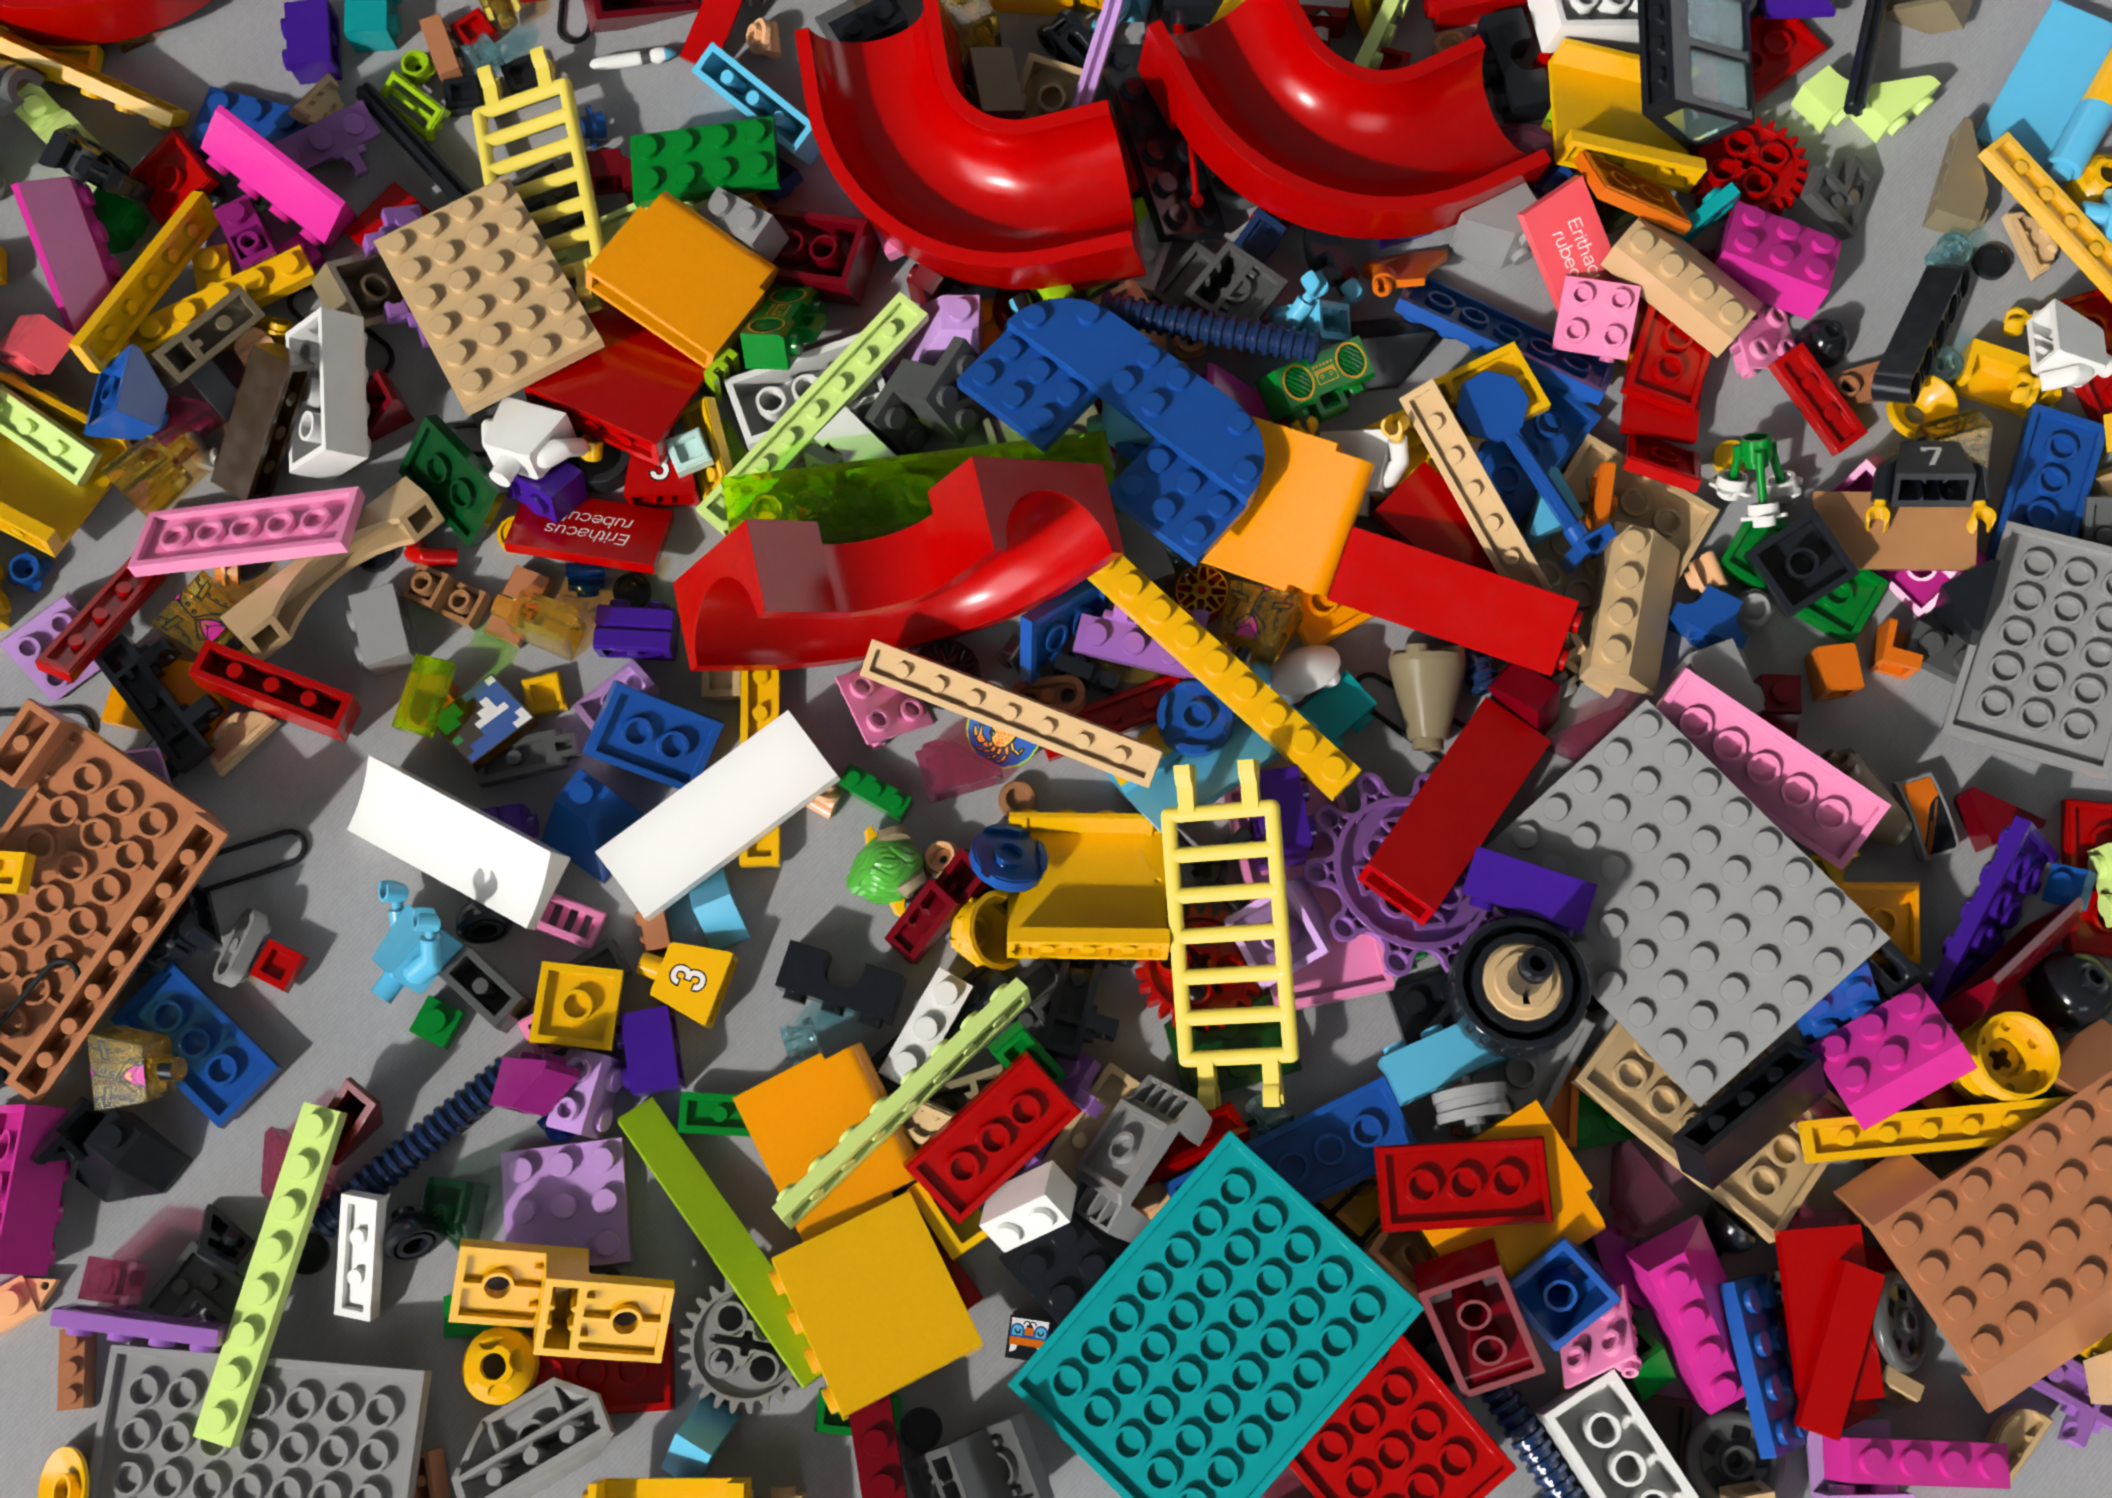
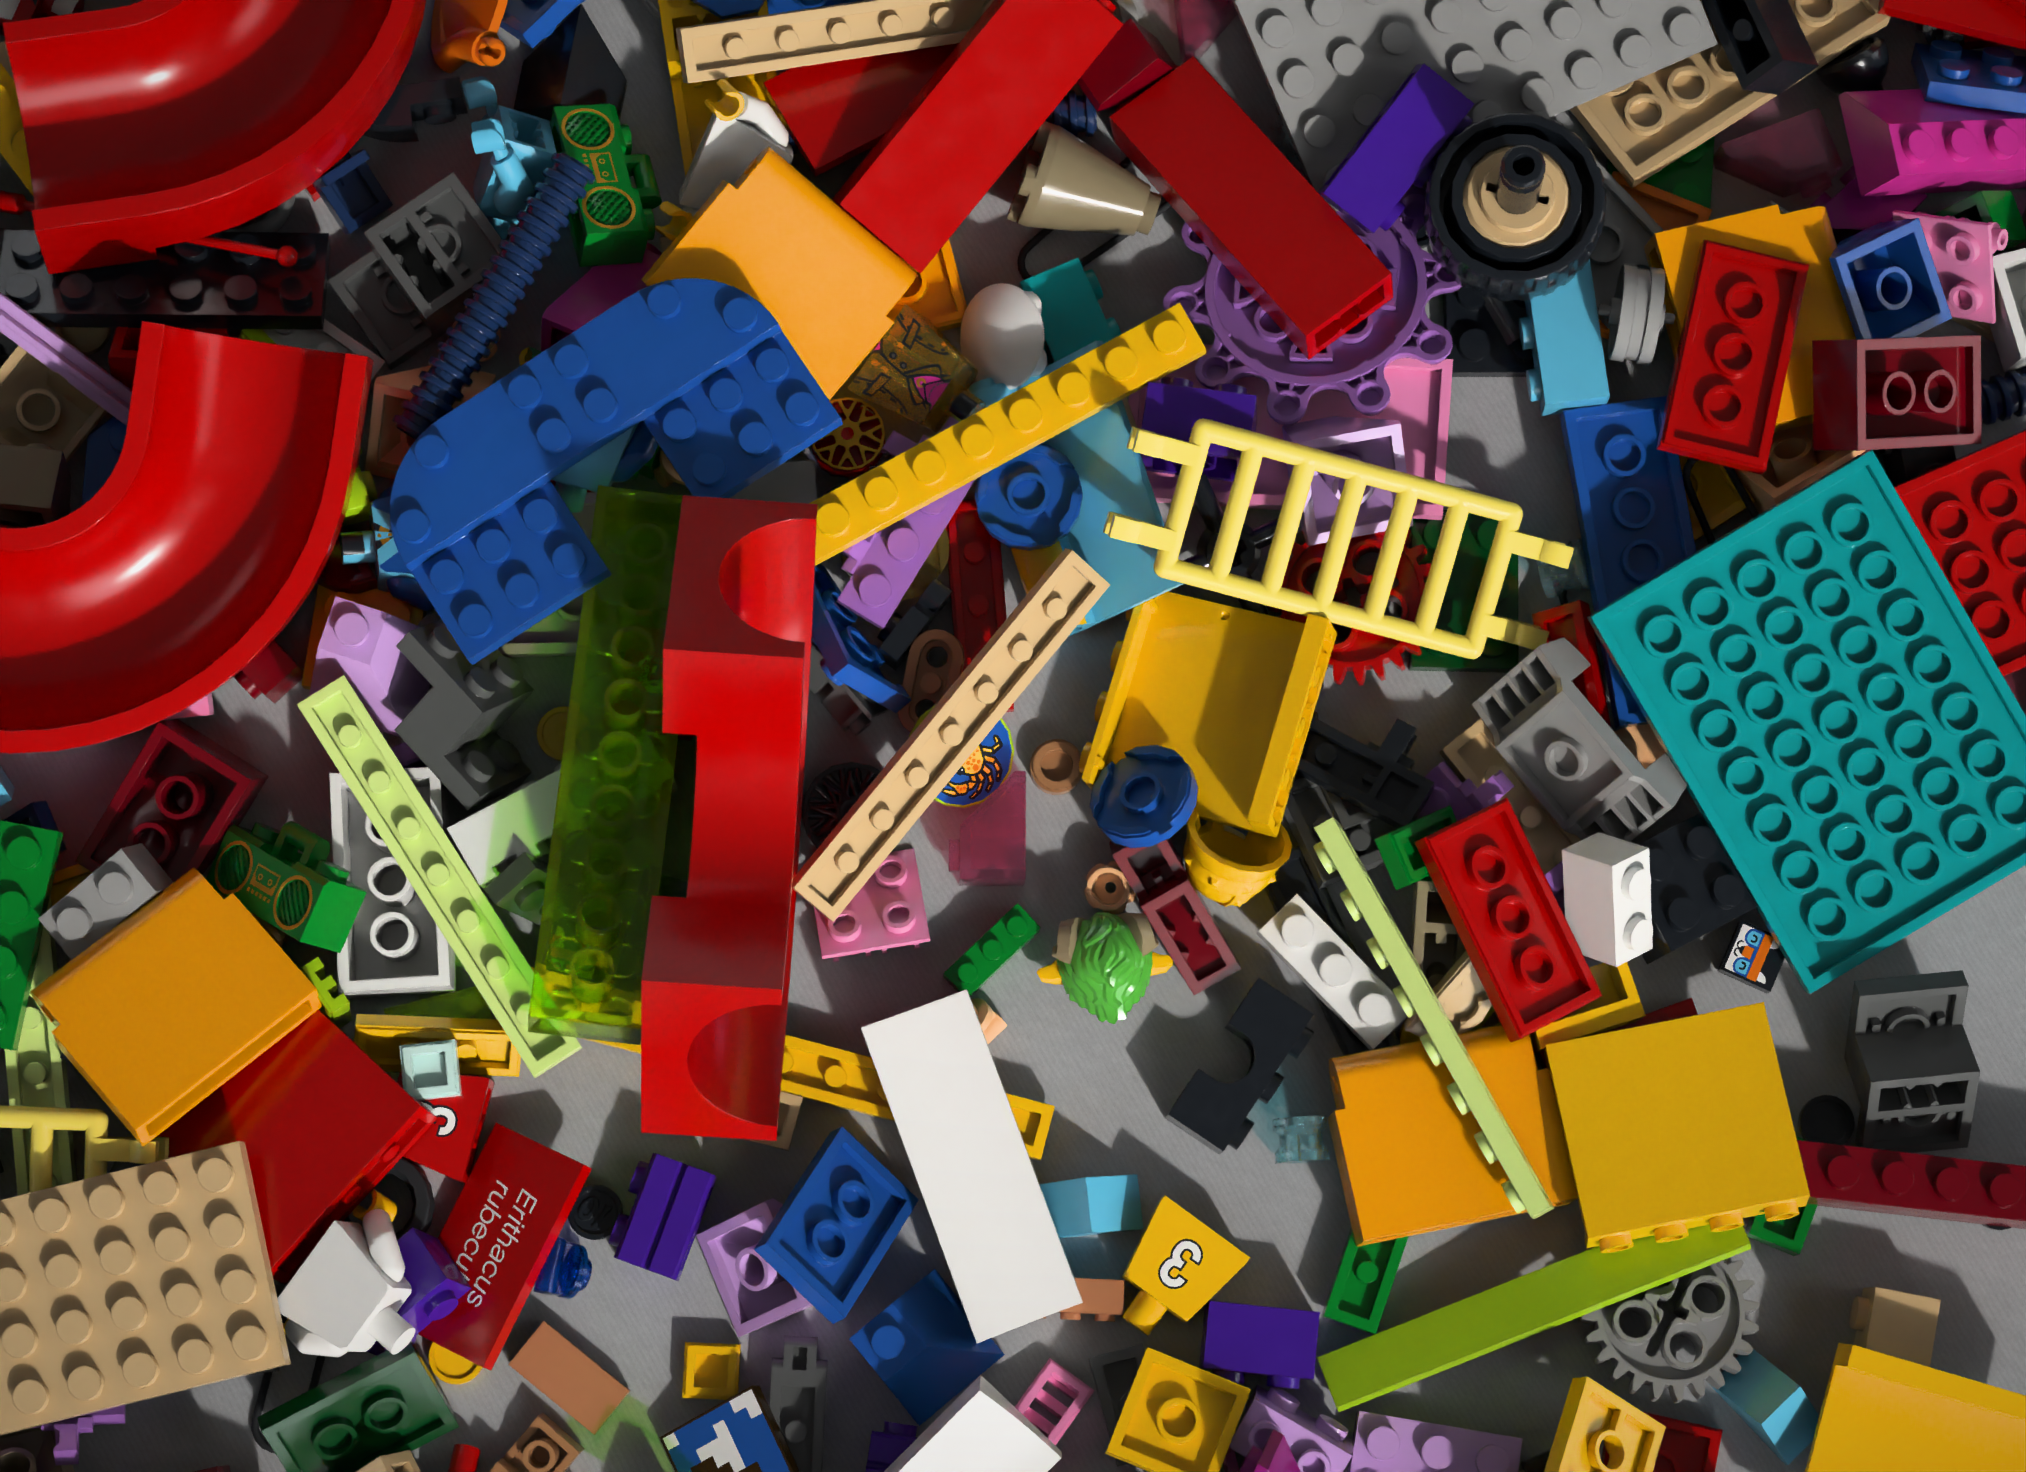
camera: 85 degrees left, 5 degrees up
clear yellow torso [491,589,587,661] -> none

